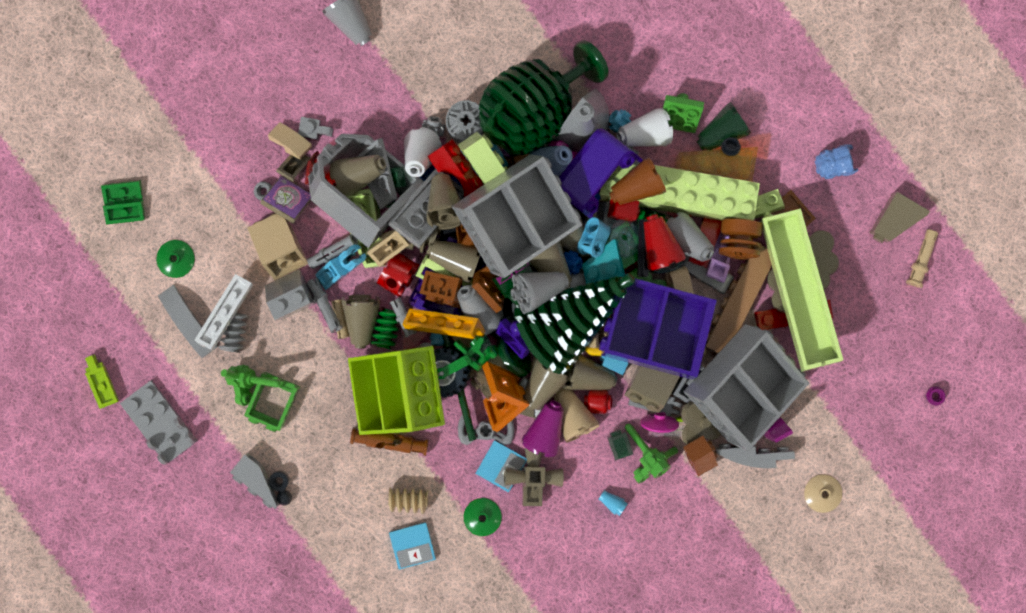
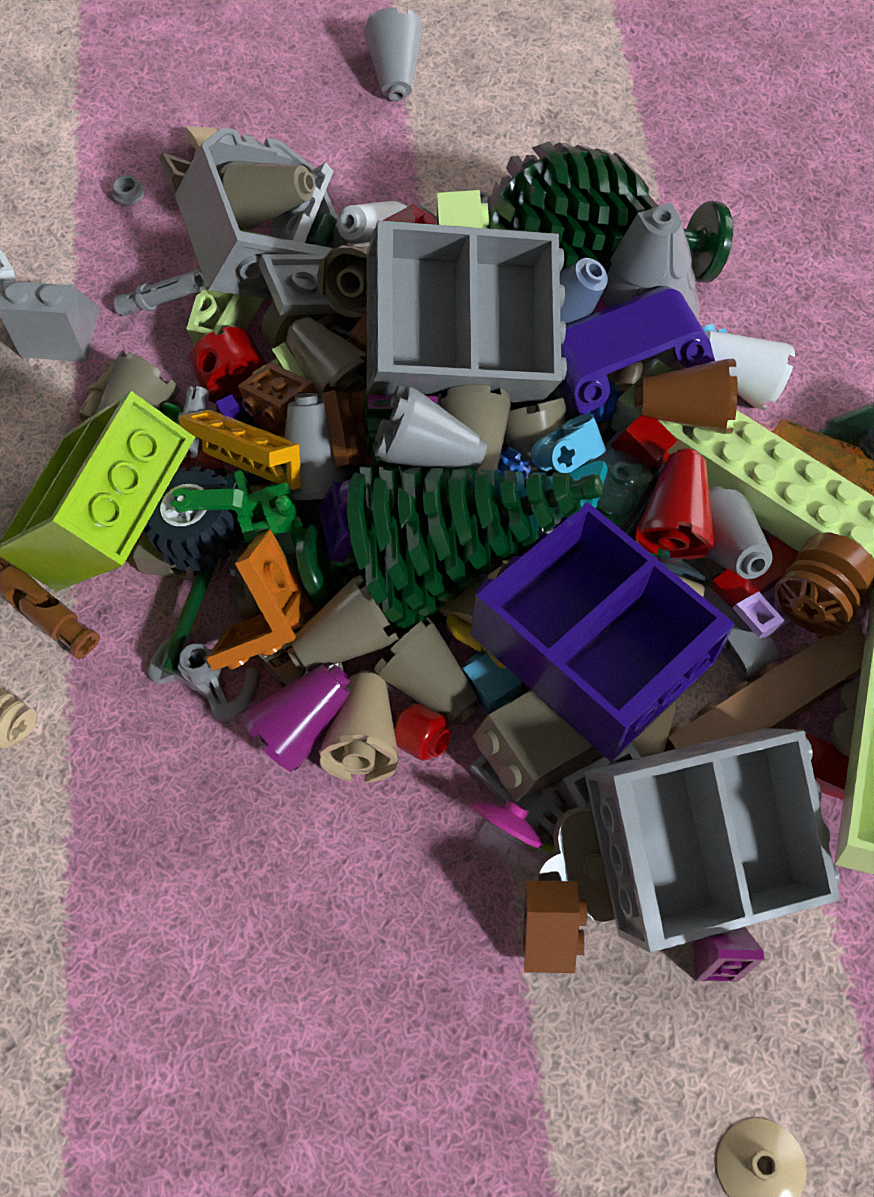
camera: 30 degrees right, 25 degrees down
tan slope [247,213,308,280] -> none
tile [260,175,311,223] -> none
light grey pin [307,278,342,333] -> none
medium azure plate [315,245,366,290] -> none
tan slope [367,230,410,267] -> none
green dish [463,498,502,536] -> none
medium azure tile [475,440,527,492] -> none
dark tan brick [504,448,564,506] -> none
medium azure cone [598,490,628,516] -> none
clear green brick [607,429,633,461] -> none
bright green piece [625,423,678,484] -> none
bright green plate [662,93,704,133] -> none
light grey slope [715,443,795,468] -> none

